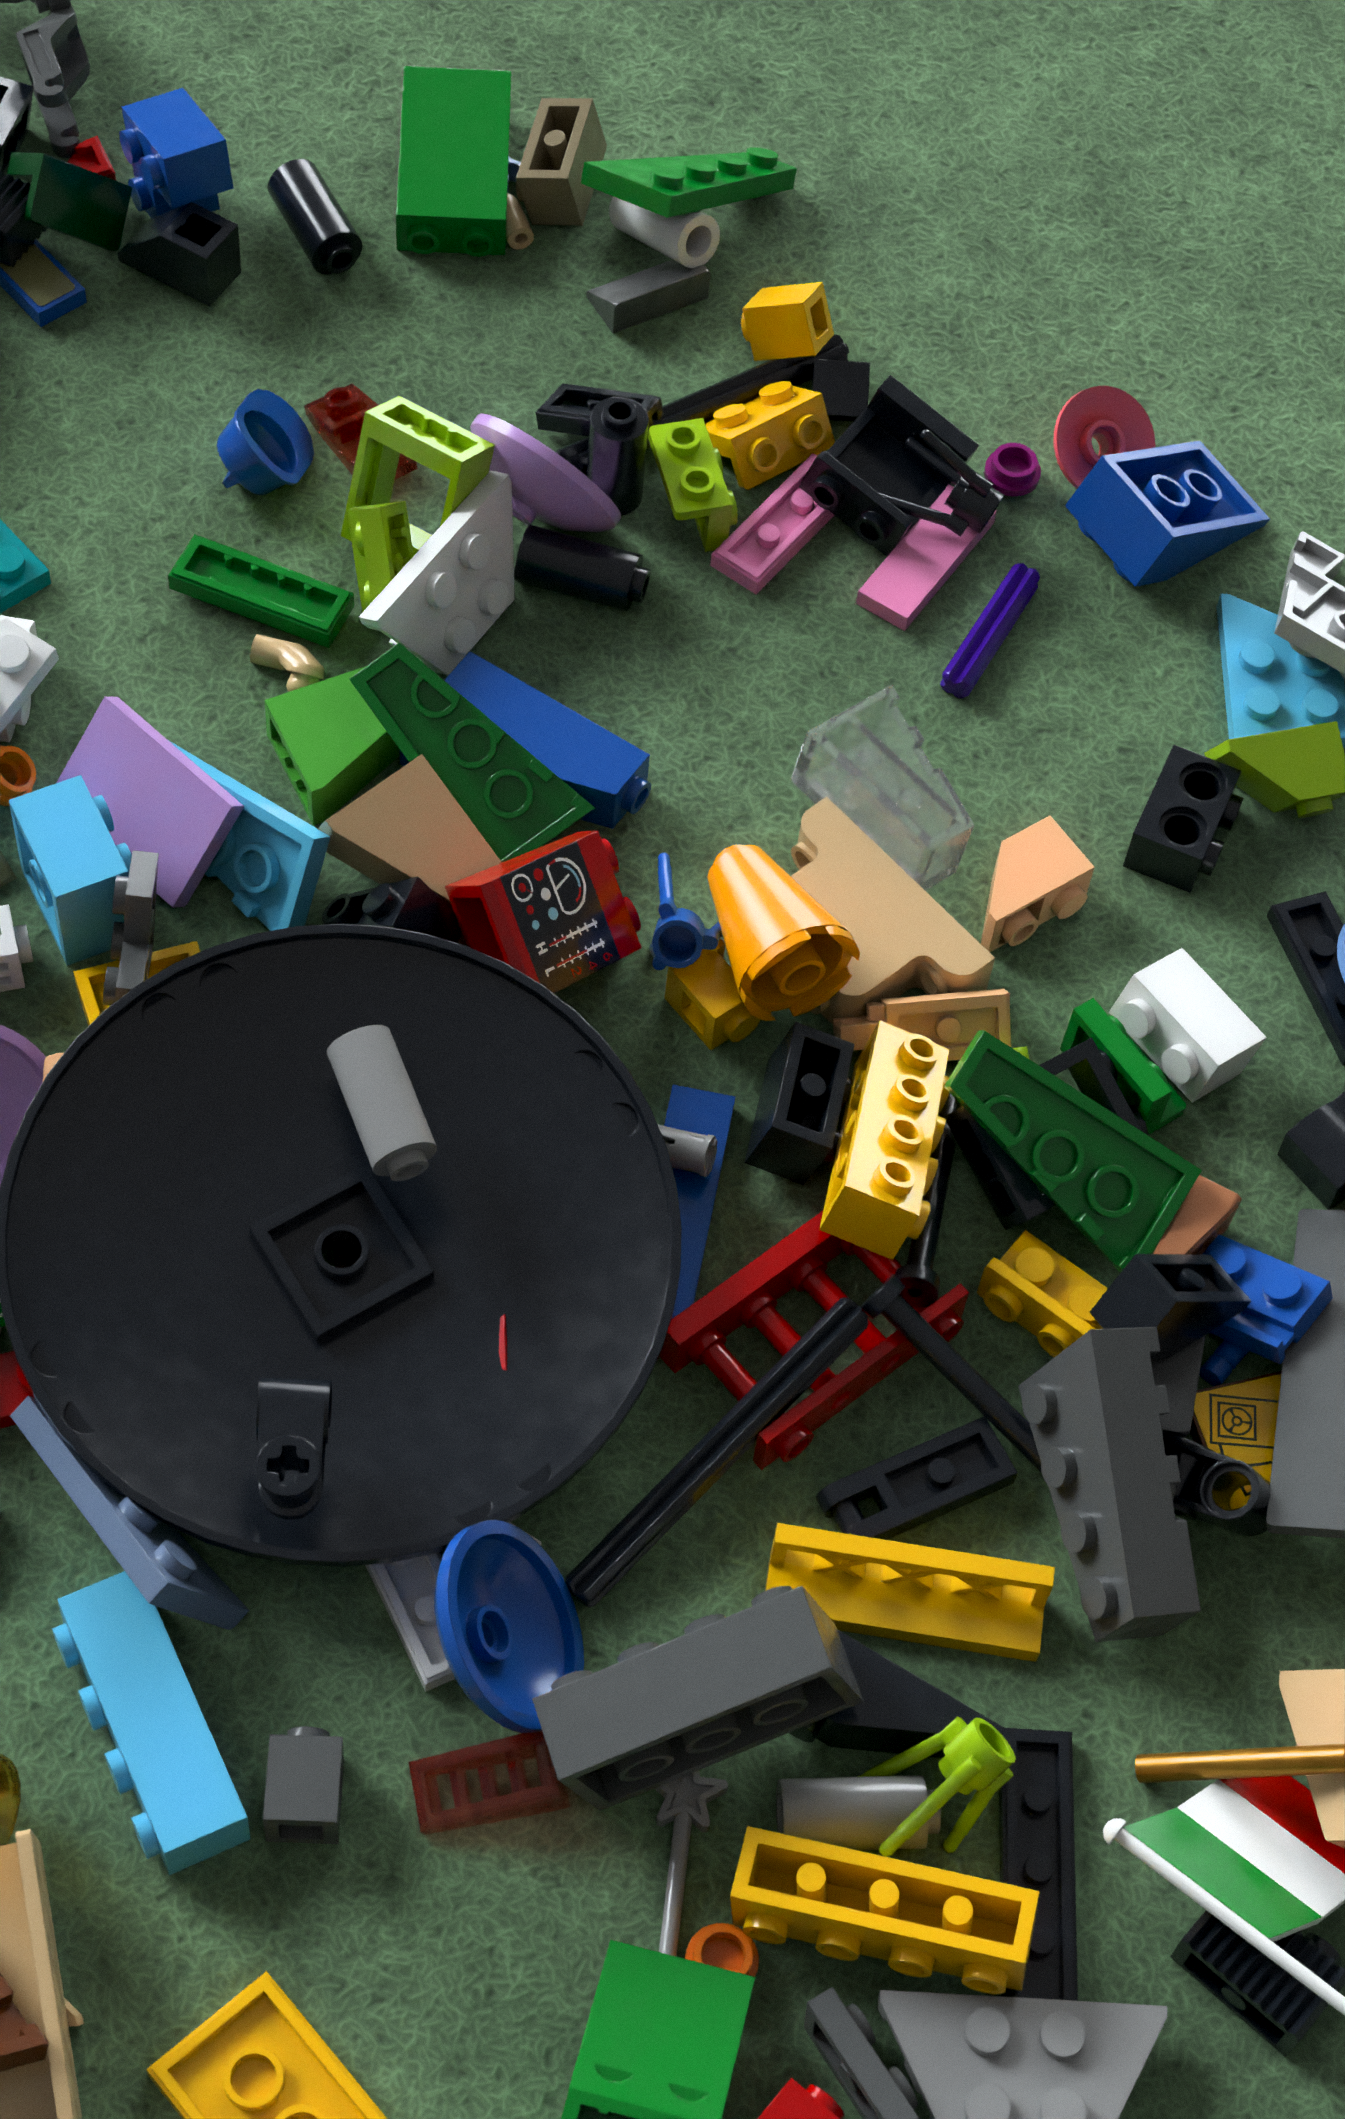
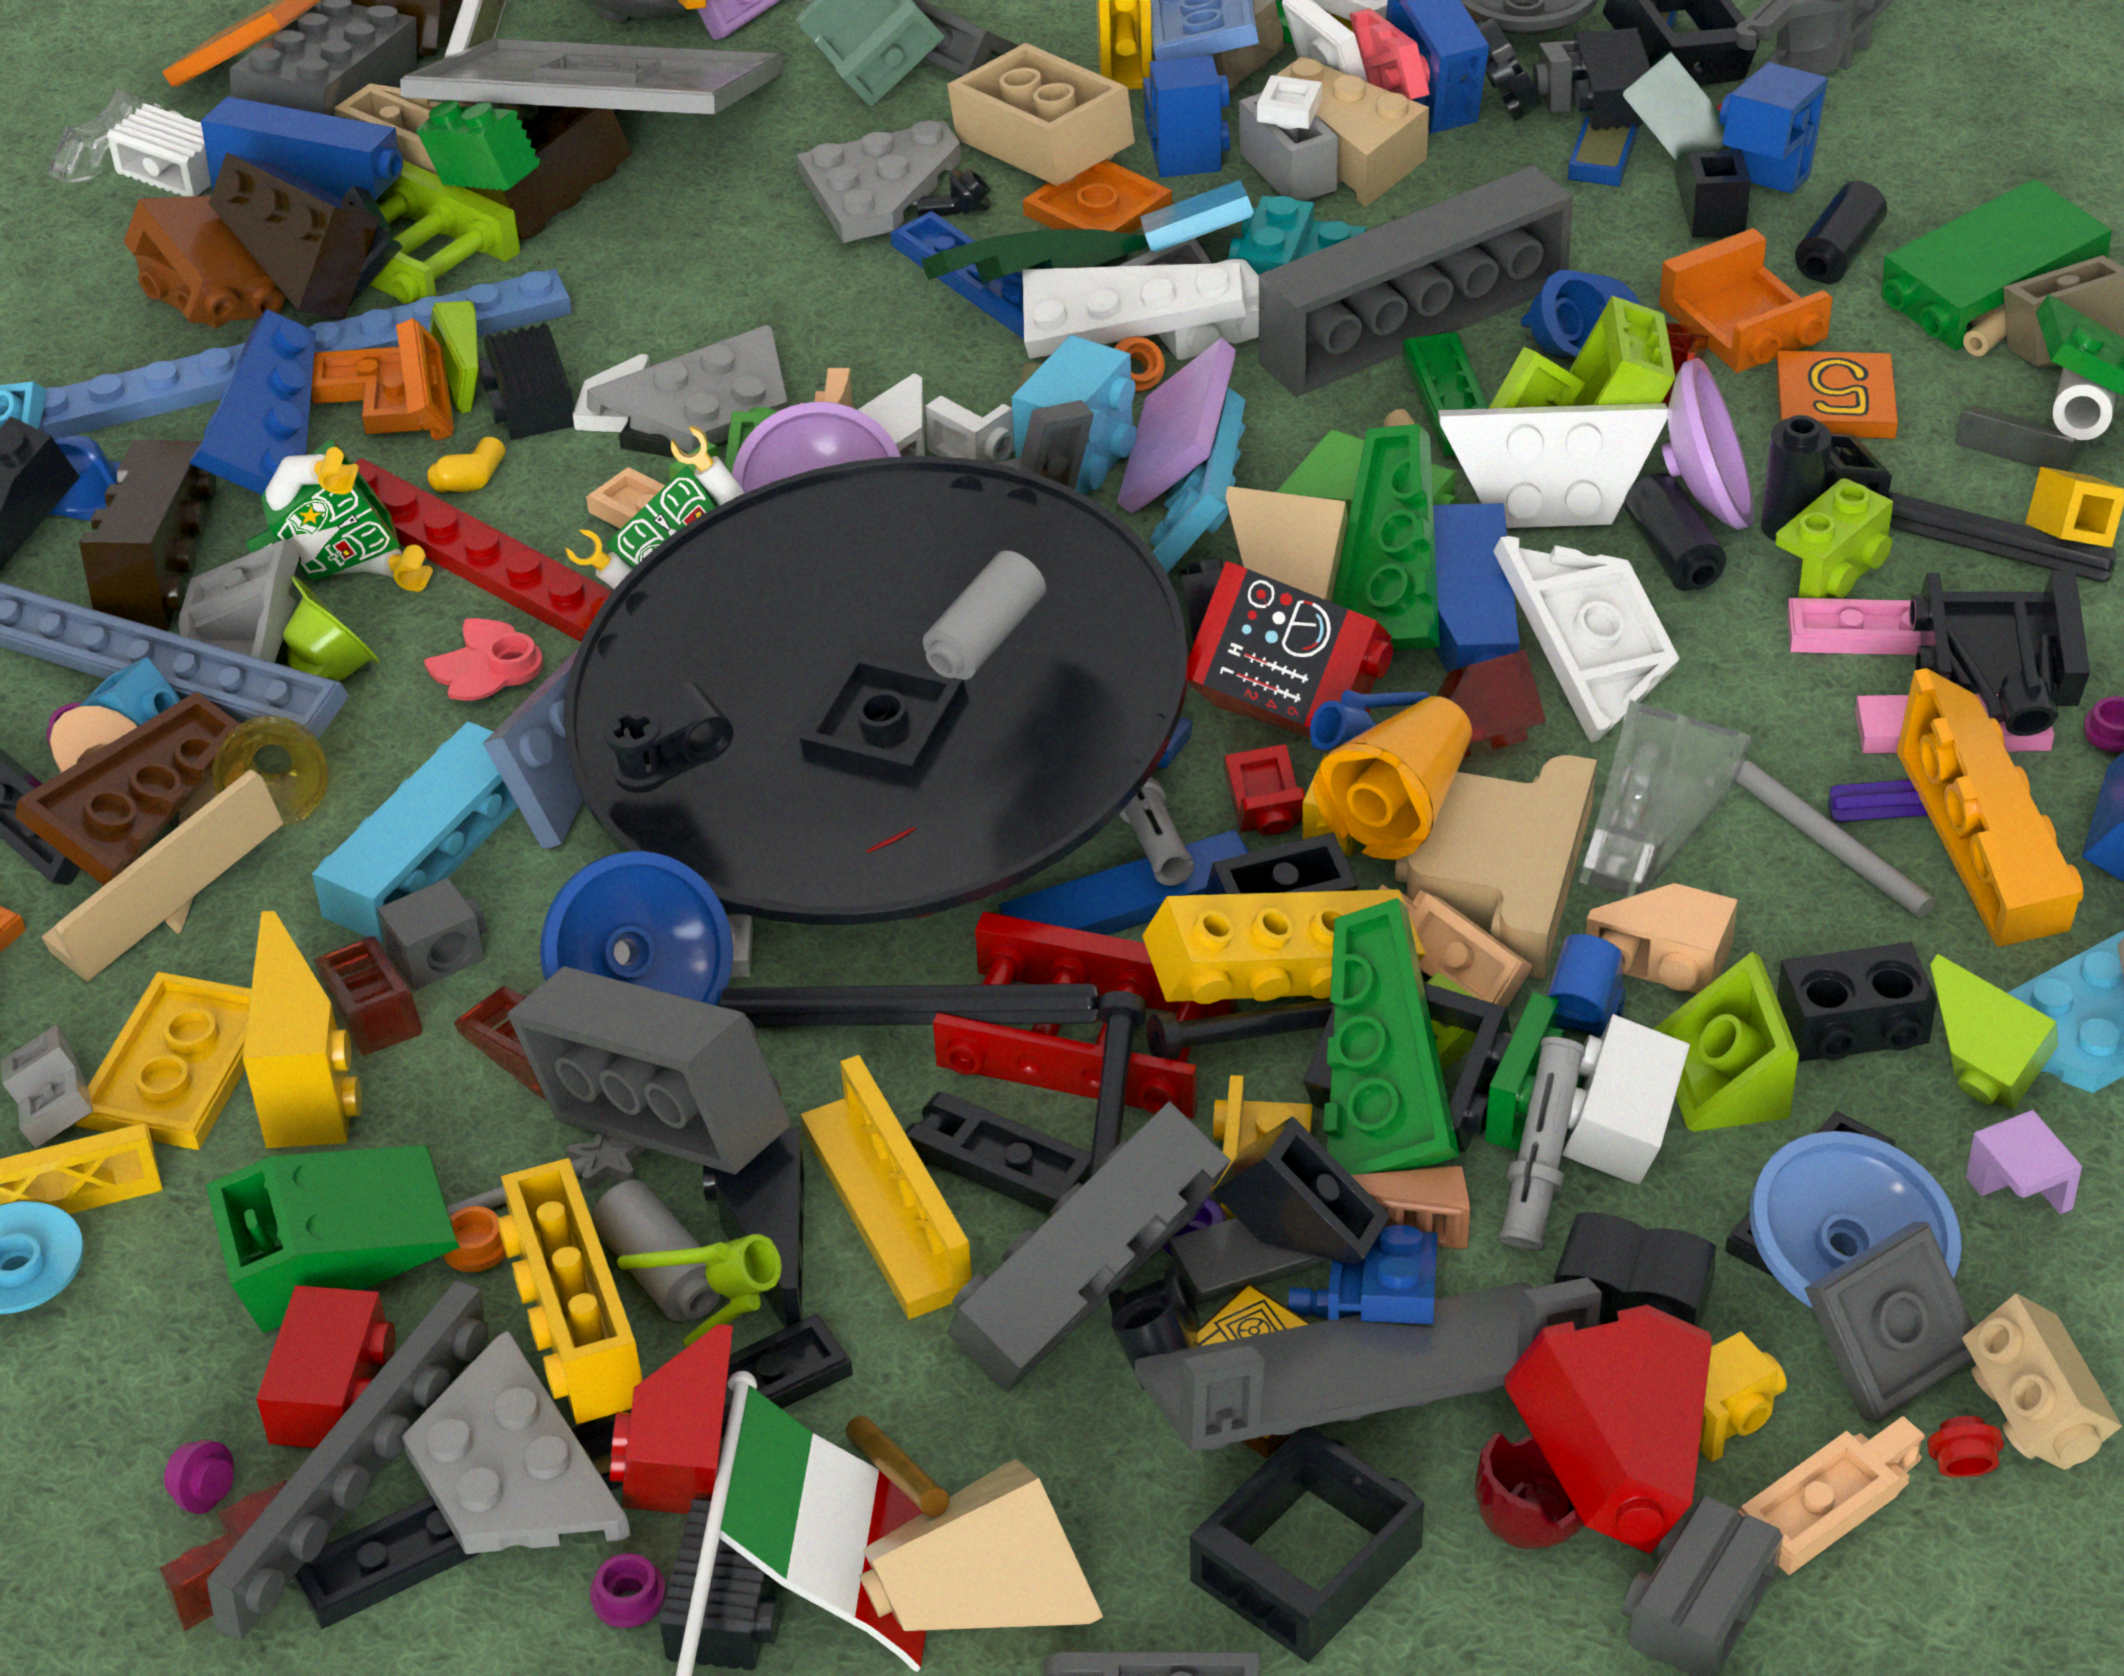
camera: 65 degrees right, 15 degrees down
yellow bracket [705,381,835,490] -> none
black tile [812,359,870,421] -> none
none -> yellow slope [242,911,362,1148]
none -> clear red slope [314,936,423,1056]
none -> magenta plate [590,1553,666,1628]
none -> red slope [609,1324,733,1514]
none -> red bracket [1223,744,1305,835]
none -> dark grey brick [1259,165,1573,397]
none -> clear red slope [1436,650,1546,758]
none -> white wing [1493,536,1680,743]
none -> light grey pin [1498,1037,1586,1251]
none -> blue piece [1547,934,1626,1037]
none -> lime slope [1653,951,1799,1132]
none -> orange panel [1659,228,1832,373]
none -> light grey bar [1733,761,1936,919]
none -> orange tile [1776,350,1898,439]
none -> light orange wedge [1896,668,2083,947]

